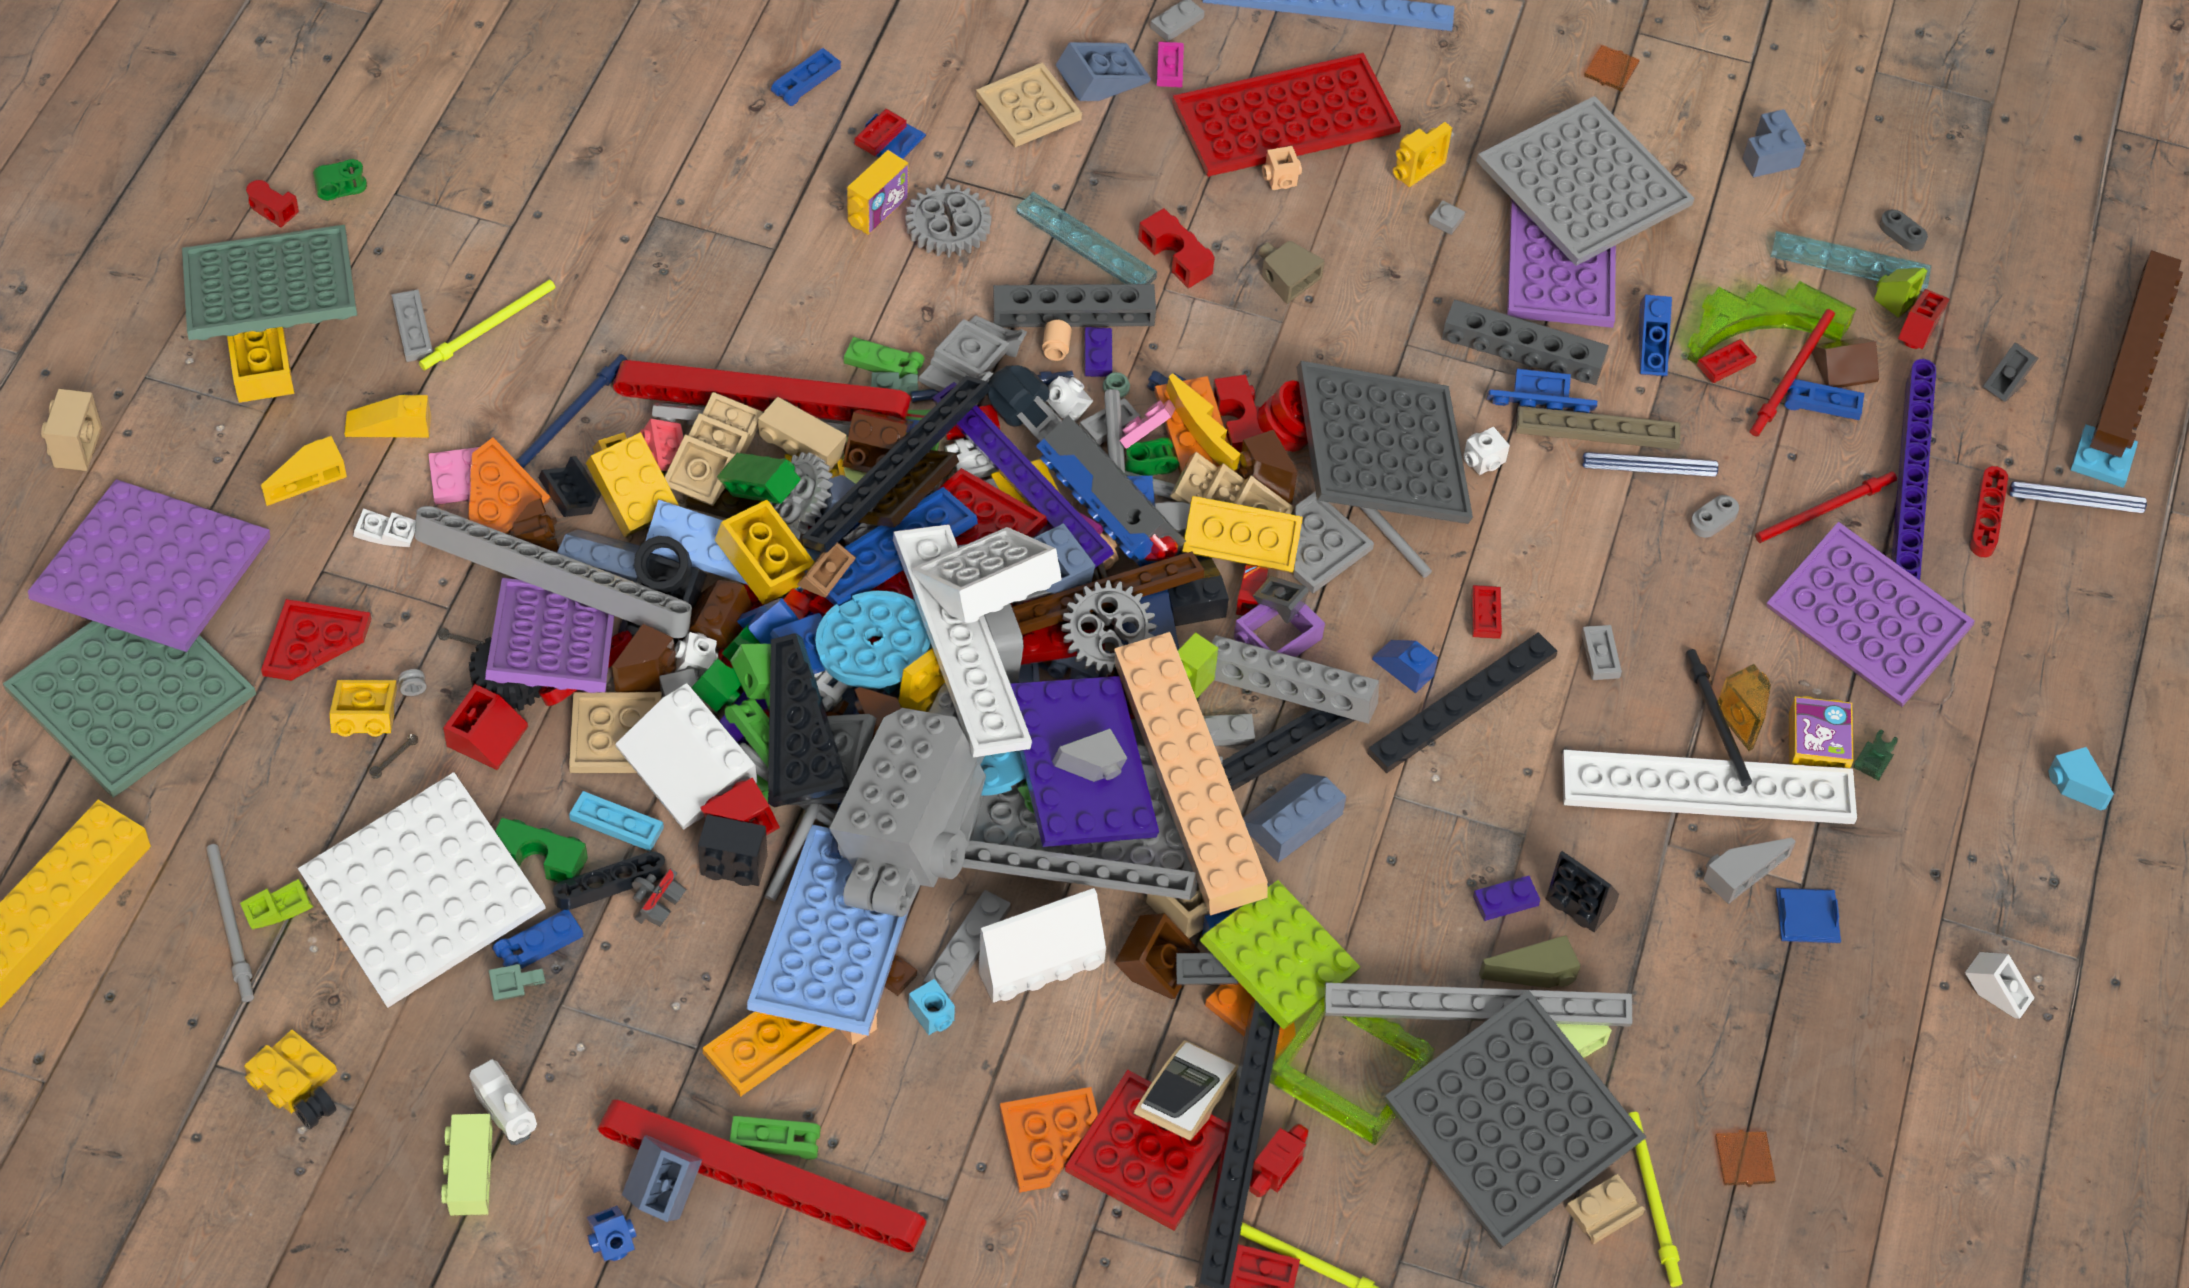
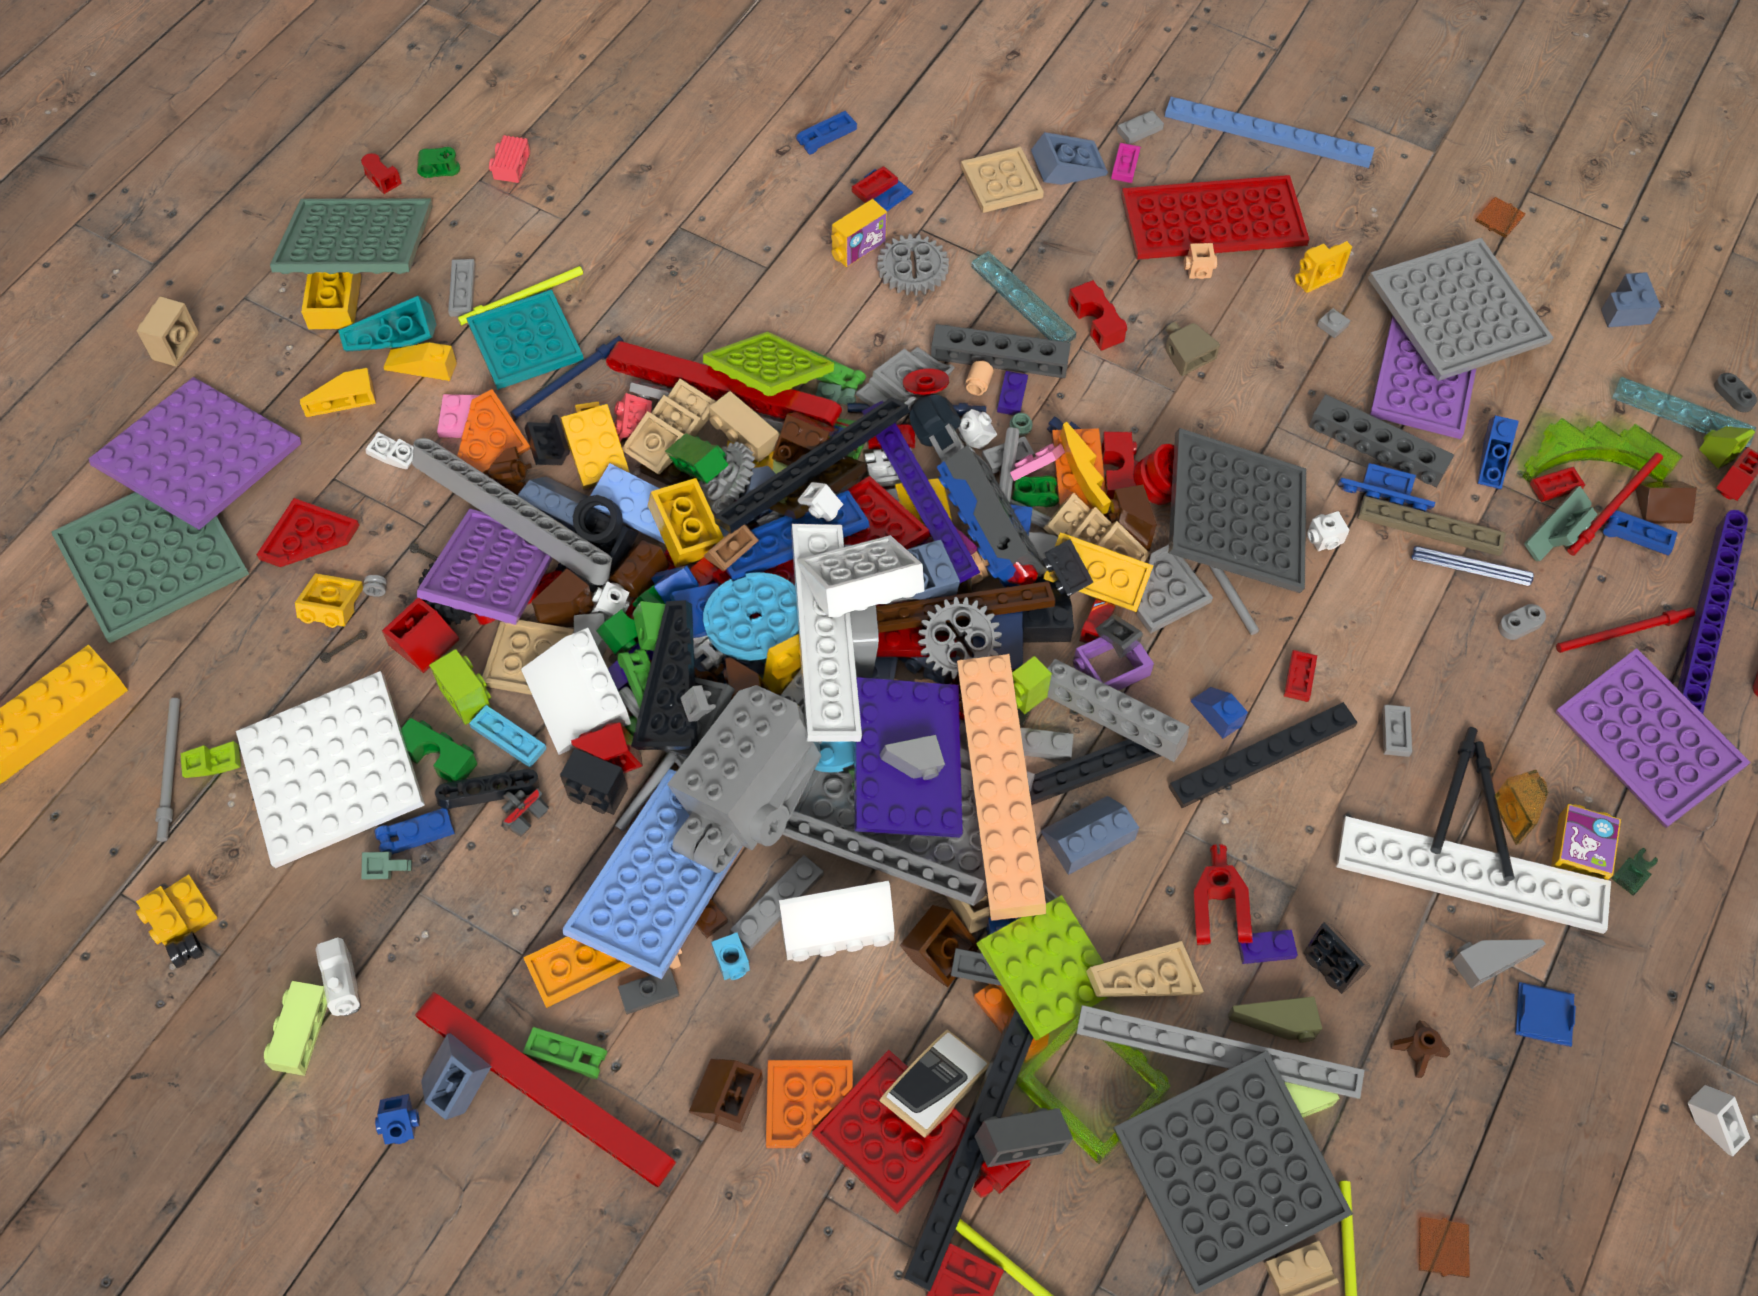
camera: 15 degrees right, 5 degrees up
none -> teal wedge [338,296,437,352]
none -> lime brick [429,649,491,725]
none -> teal plate [466,289,584,390]
none -> coral brick [489,135,530,183]
none -> dark grey plate [618,968,679,1014]
none -> light grey tile [681,685,716,722]
none -> reddish brown slope [689,1059,763,1132]
none -> lime plate [703,331,834,396]
none -> white brick [797,482,843,521]
none -> red dish [903,368,949,396]
none -> dark grey brick [975,1108,1073,1167]
none -> black bracket [1042,539,1094,597]
none -> tan wing [1086,941,1204,997]
none -> red piece [1194,844,1253,945]
none -> reddish brown brick [1391,1020,1450,1078]
none -> black bar [1430,727,1478,854]
none -> sand green bracket [1524,486,1598,561]

